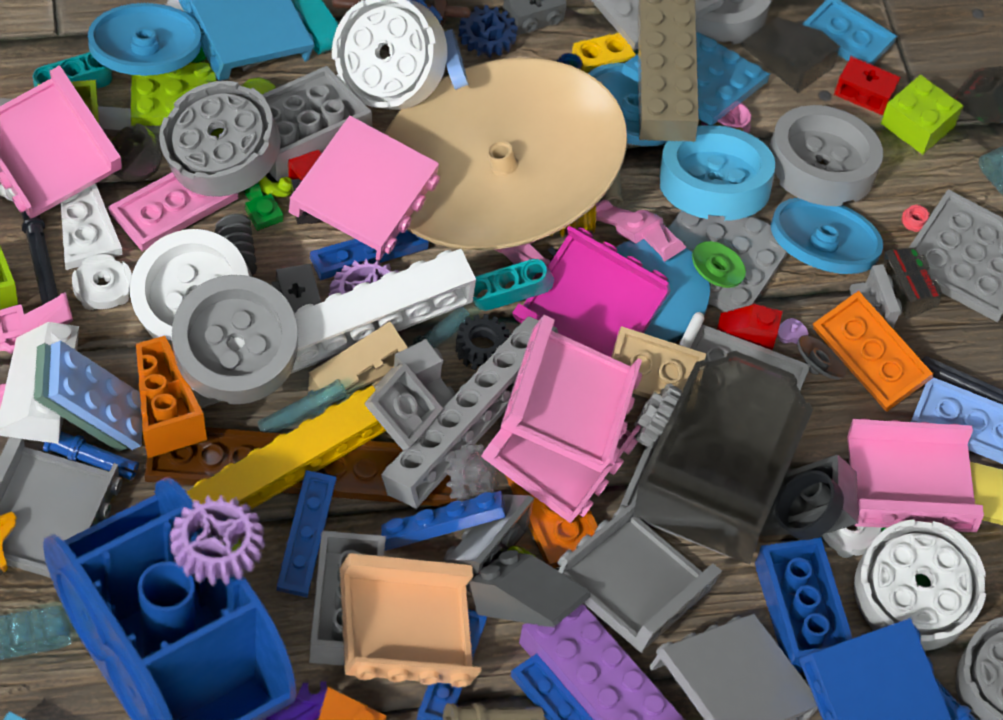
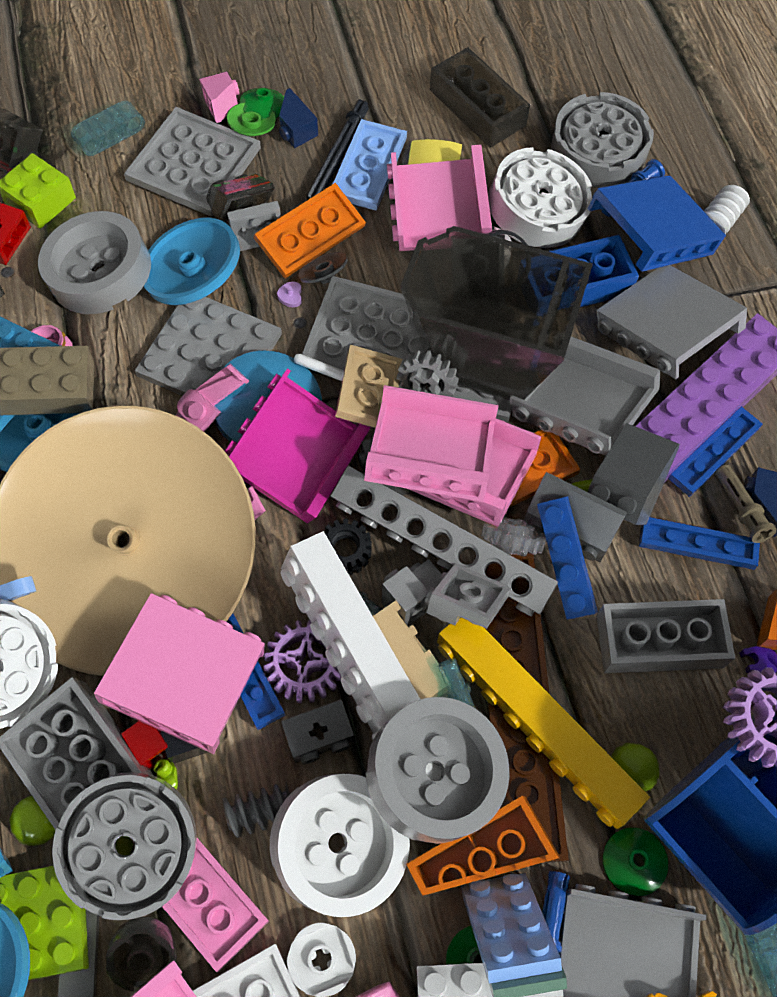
camera: 90 degrees left, 10 degrees up
green plate [244,182,284,231] -> none
blue plate [276,470,336,598] -> none
light nougat panel [340,553,481,687] -> none
teal beam [473,259,554,311] -> none
medium azure brick [660,125,775,221] -> none
bright green dish [692,241,746,288] -> none
red slope [717,304,783,350] -> none
coral plate [901,205,929,232] -> none

